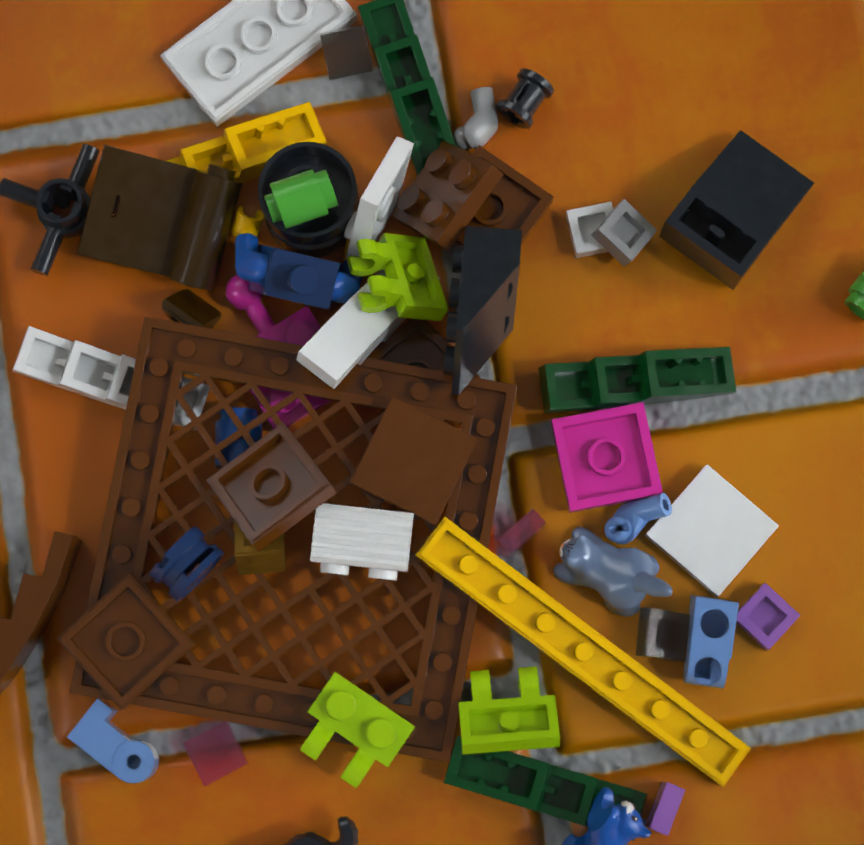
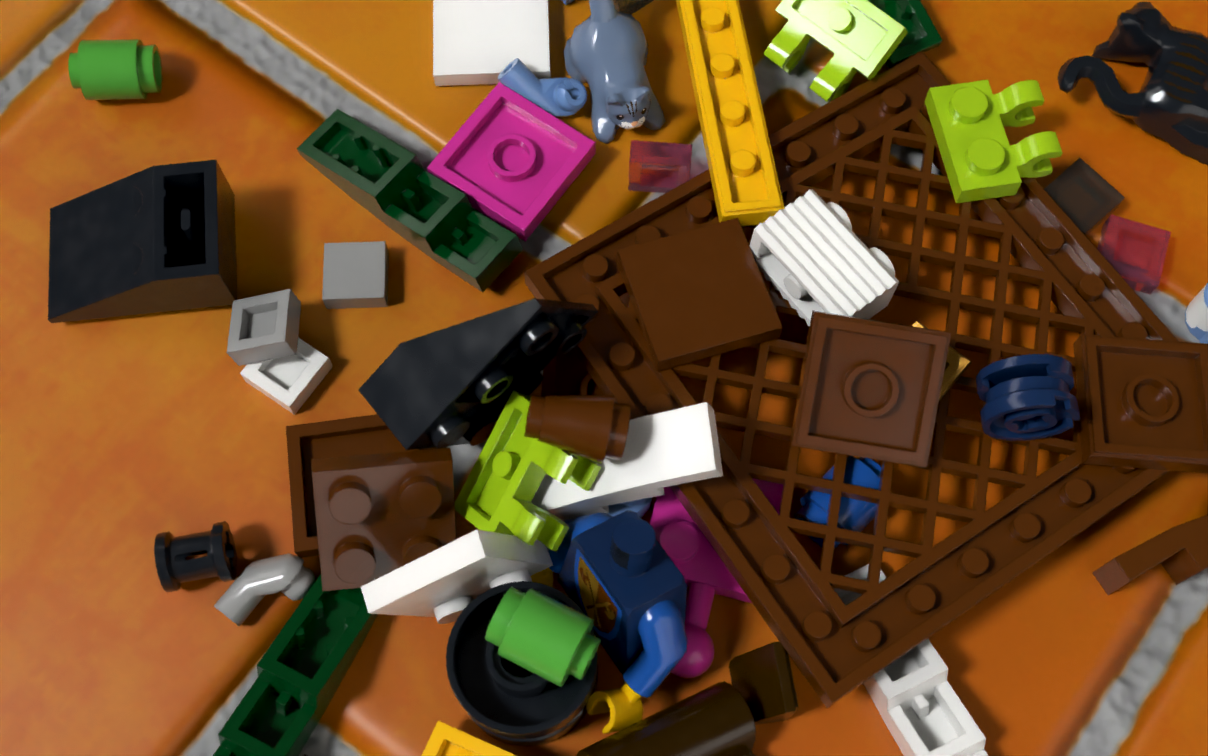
camera: 135 degrees left, 10 degrees down
none -> light grey tile [322,241,389,309]
none -> reddish brown cone [524,395,631,464]
none -> clear smoke tile [1044,158,1125,236]

